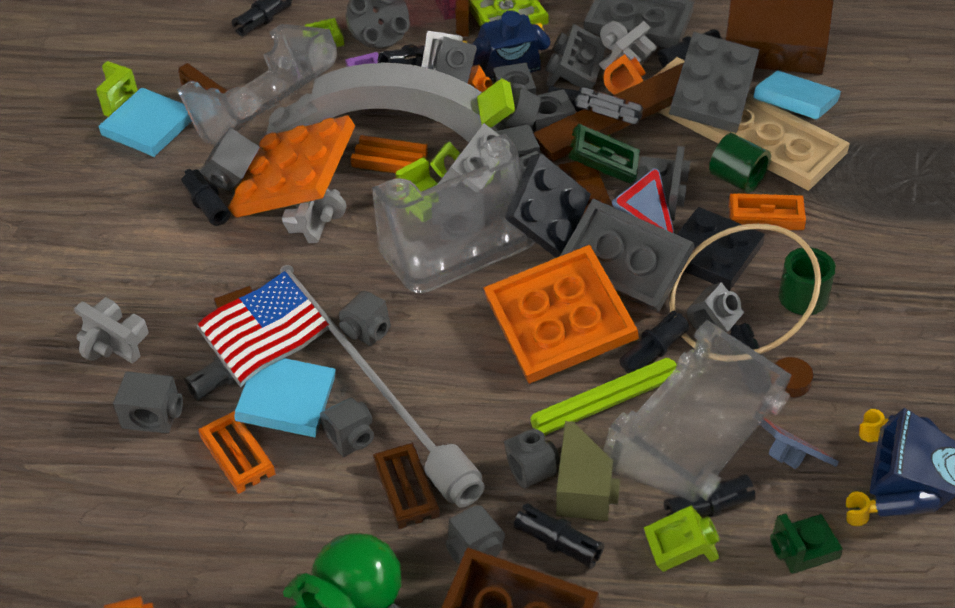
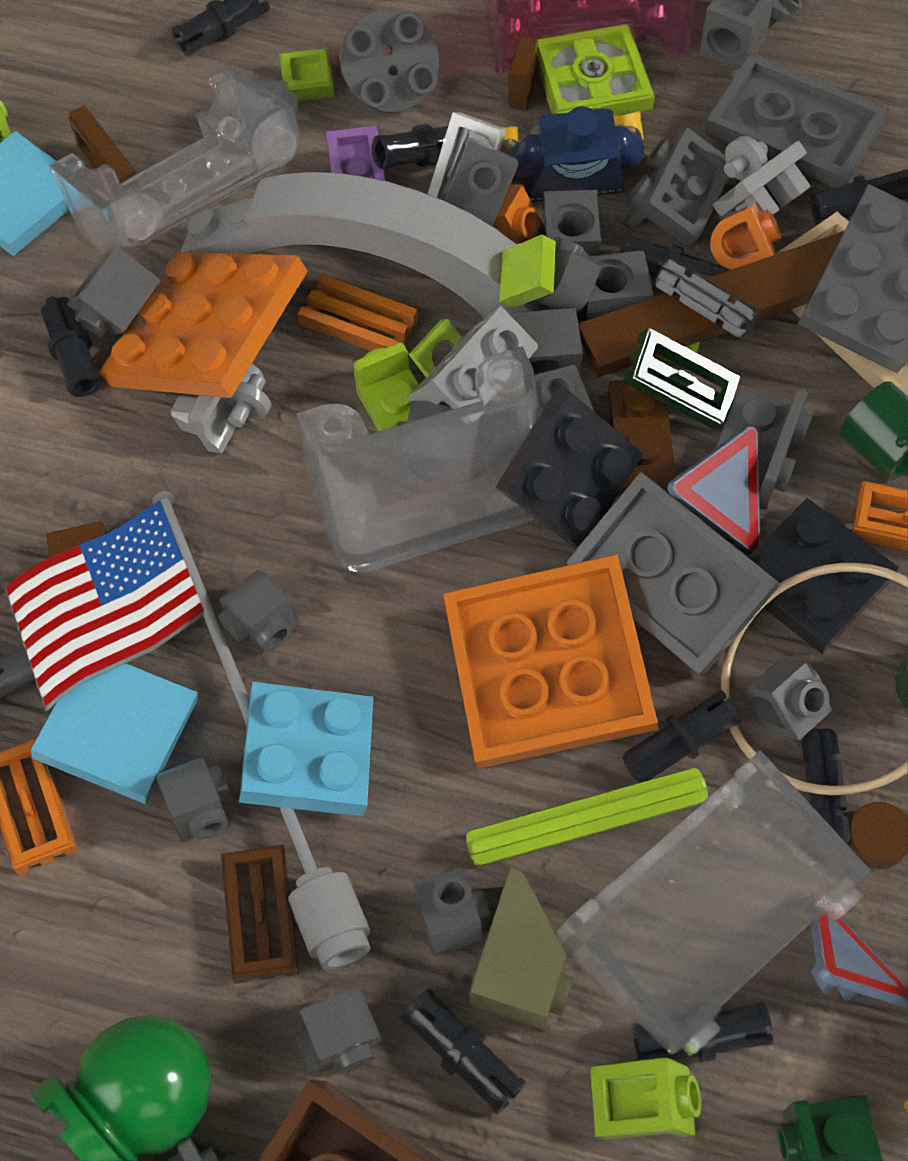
camera: 10 degrees right, 15 degrees up
none -> medium azure plate [239,682,373,817]

